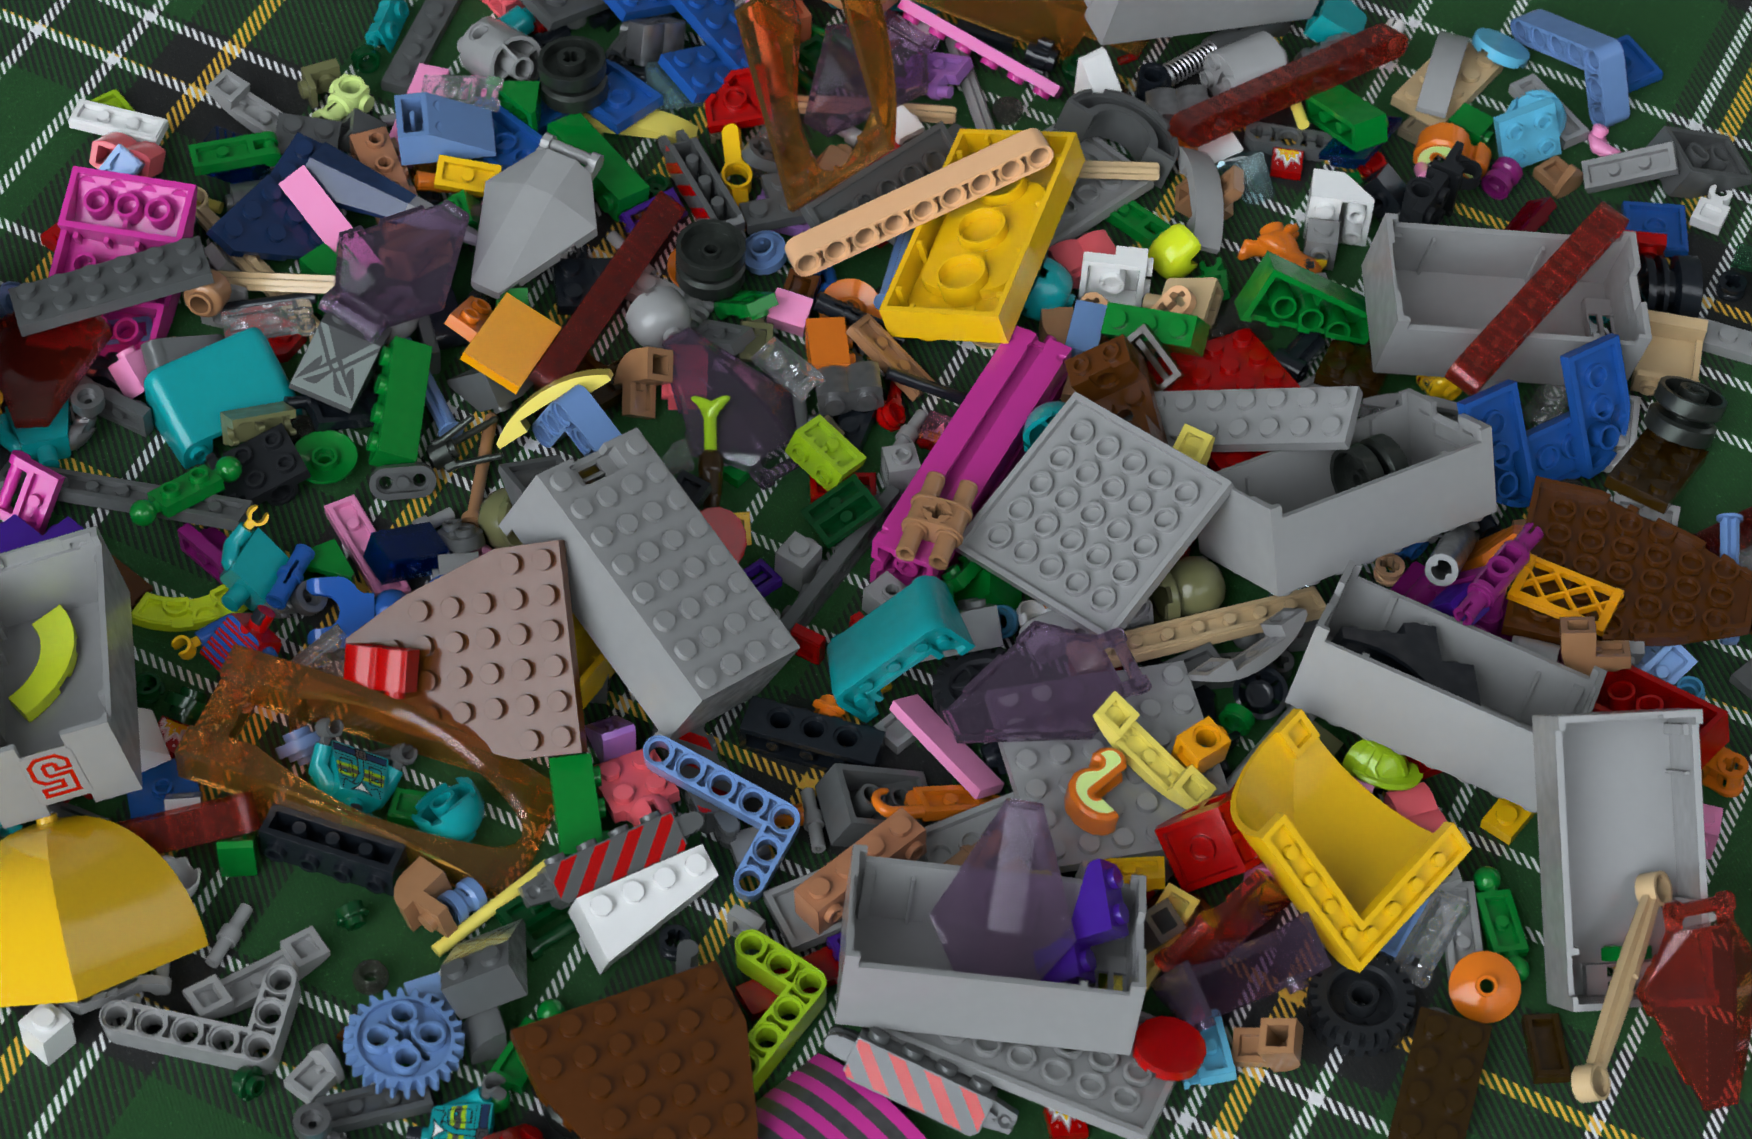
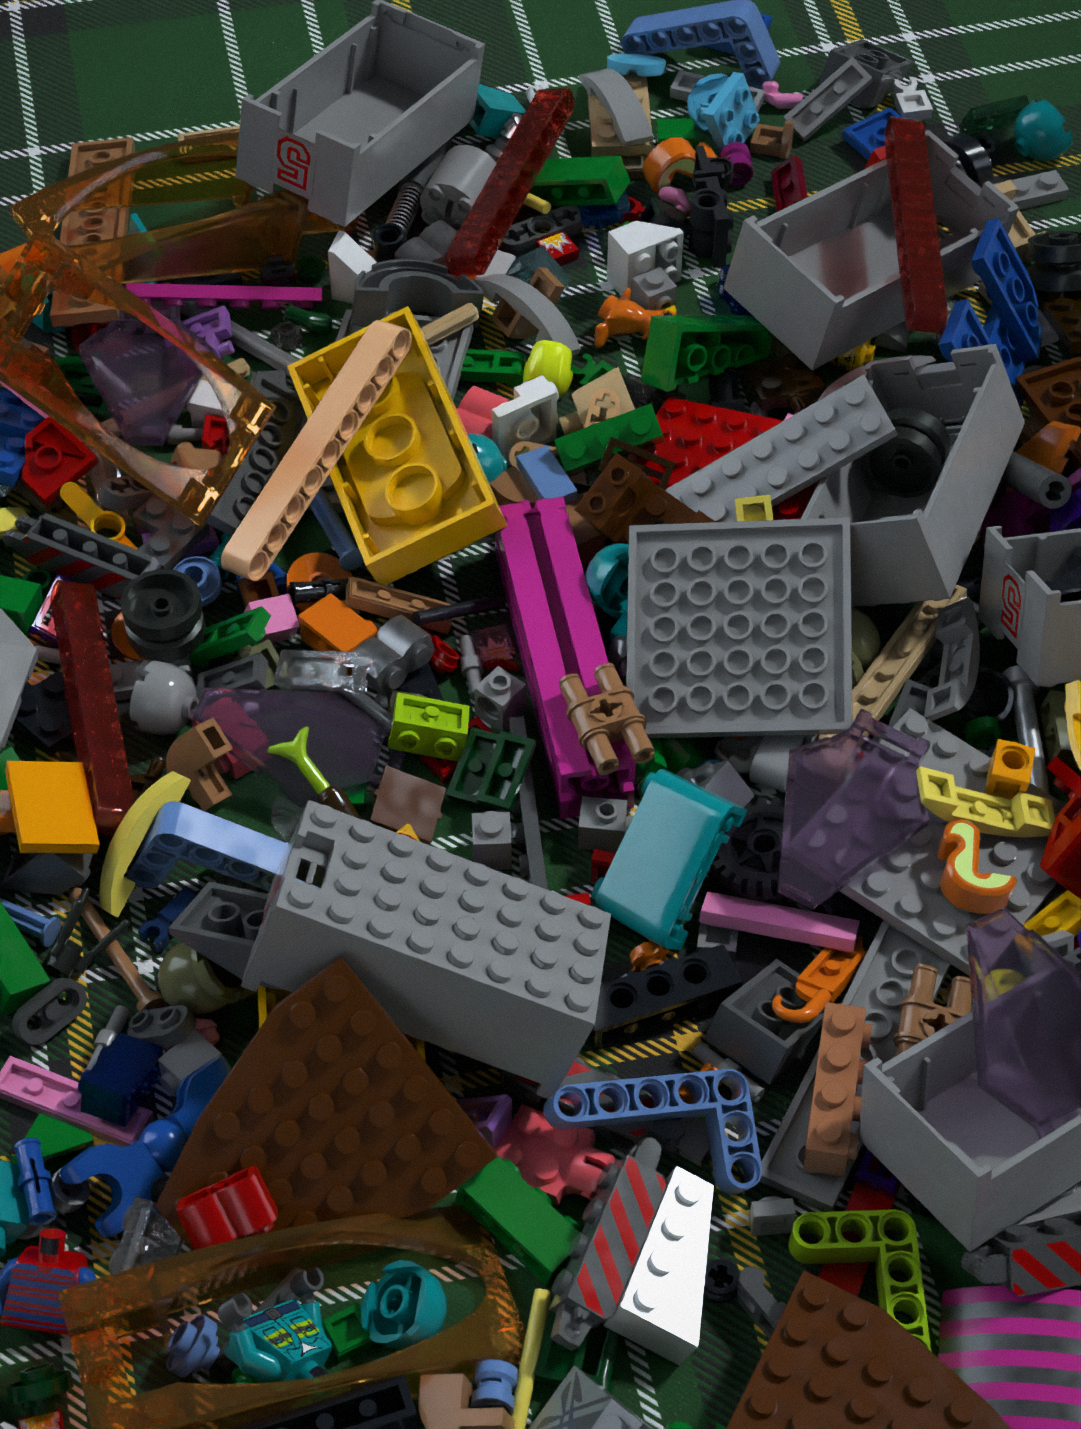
camera: 35 degrees left, 0 degrees up
none -> dark green arm [284,305,333,337]
none -> reddish brown piece [369,765,446,845]

